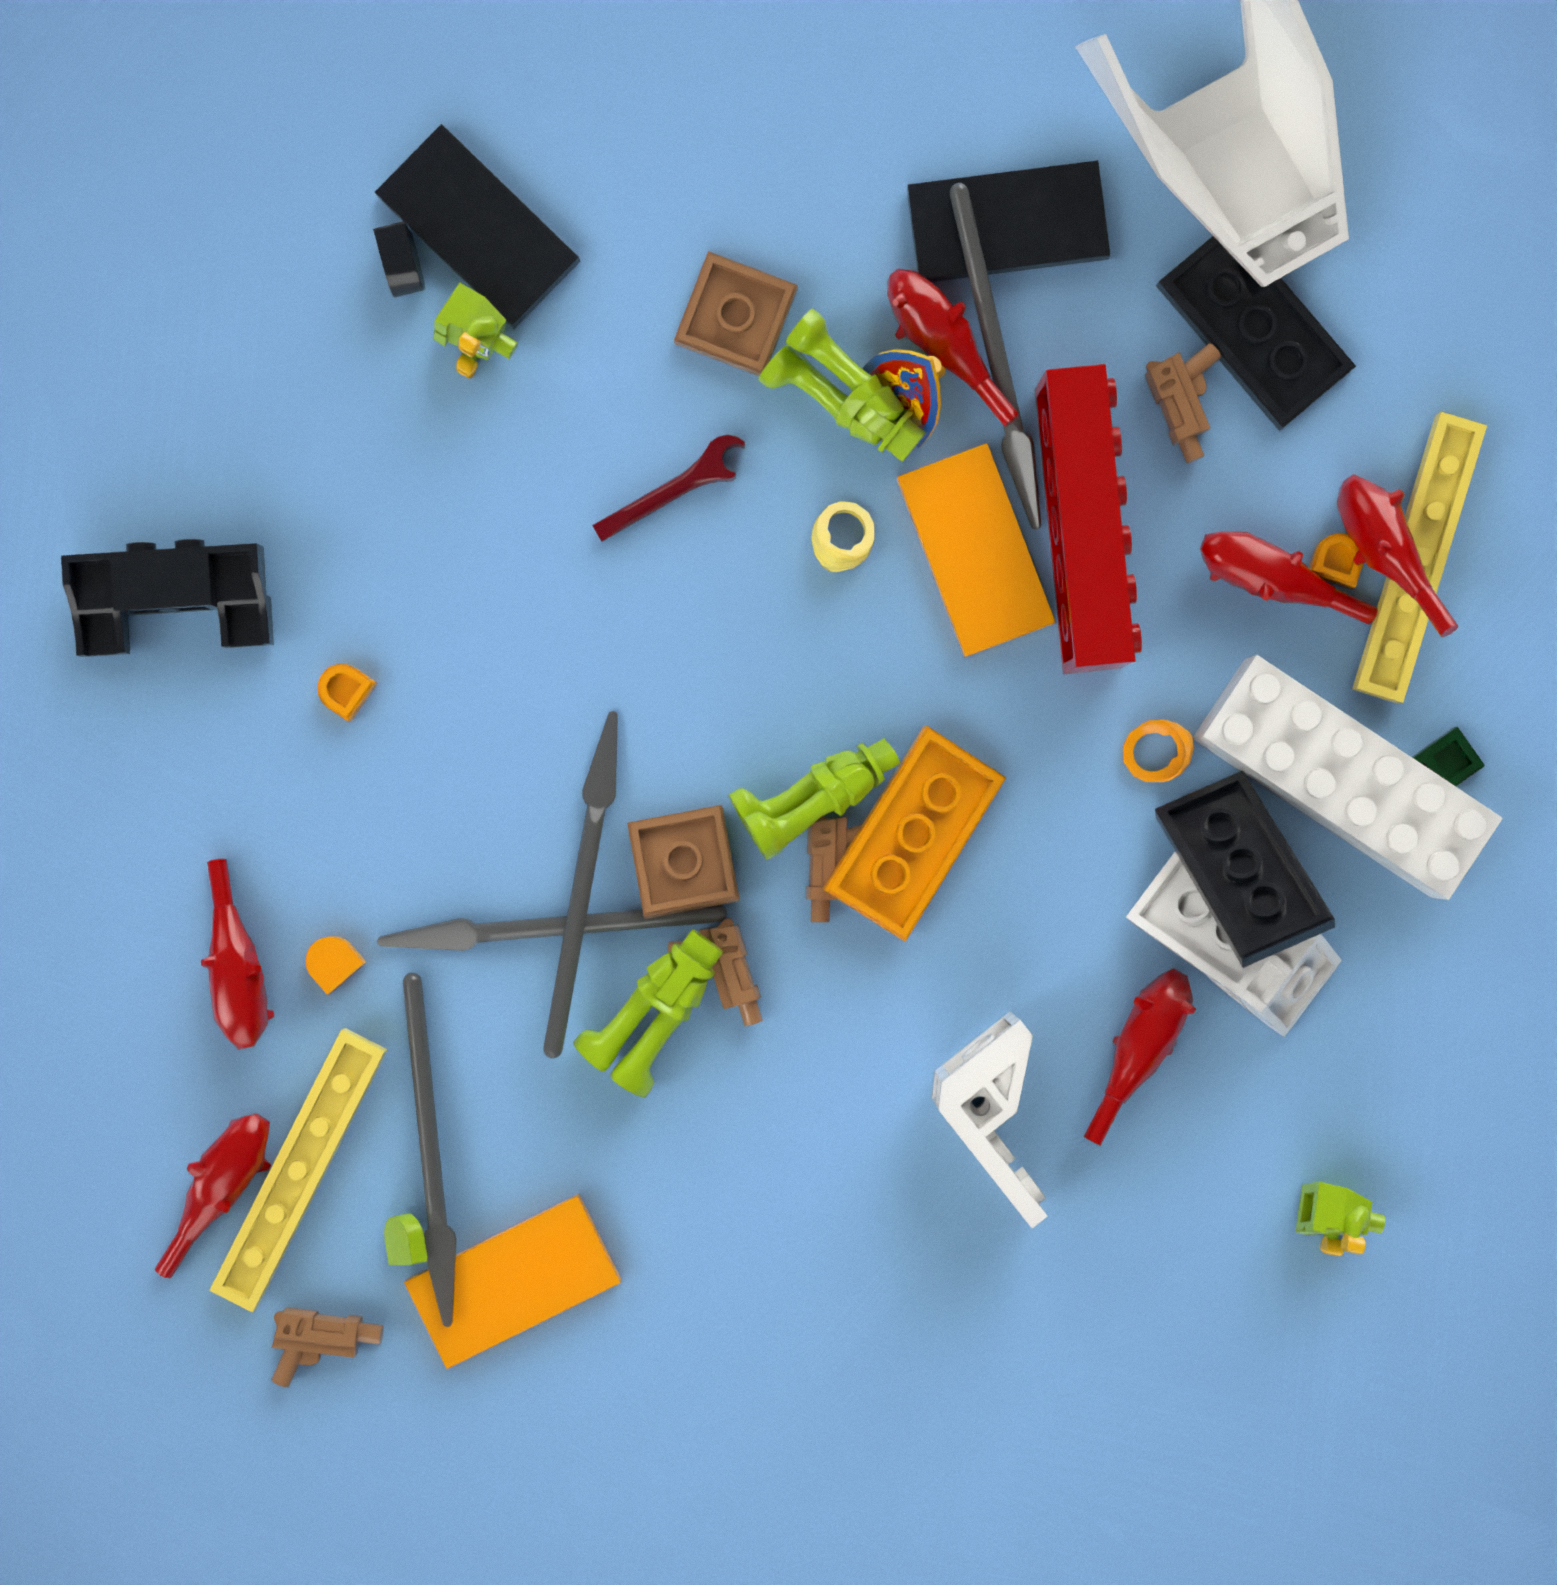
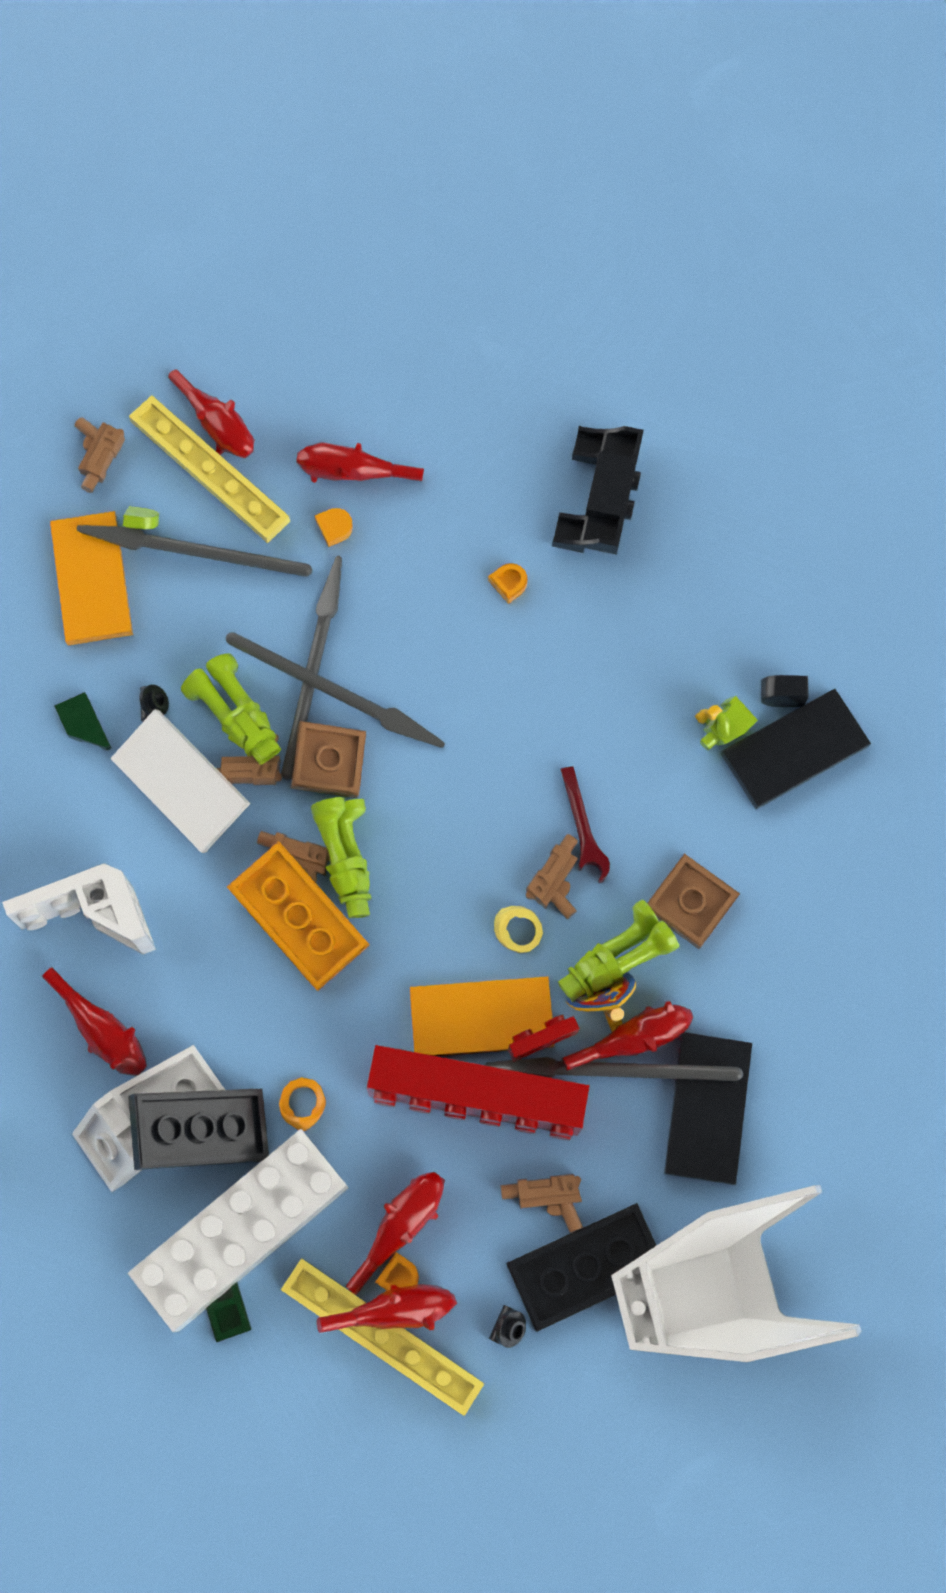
camera: 100 degrees right, 15 degrees down
none -> dark green tile [54,692,112,750]
none -> white tile [110,709,251,853]
none -> black plate [139,684,169,721]
none -> black plate [489,1305,526,1348]
none -> red plate [508,1015,580,1062]
none -> medium nougat piece [526,834,578,919]

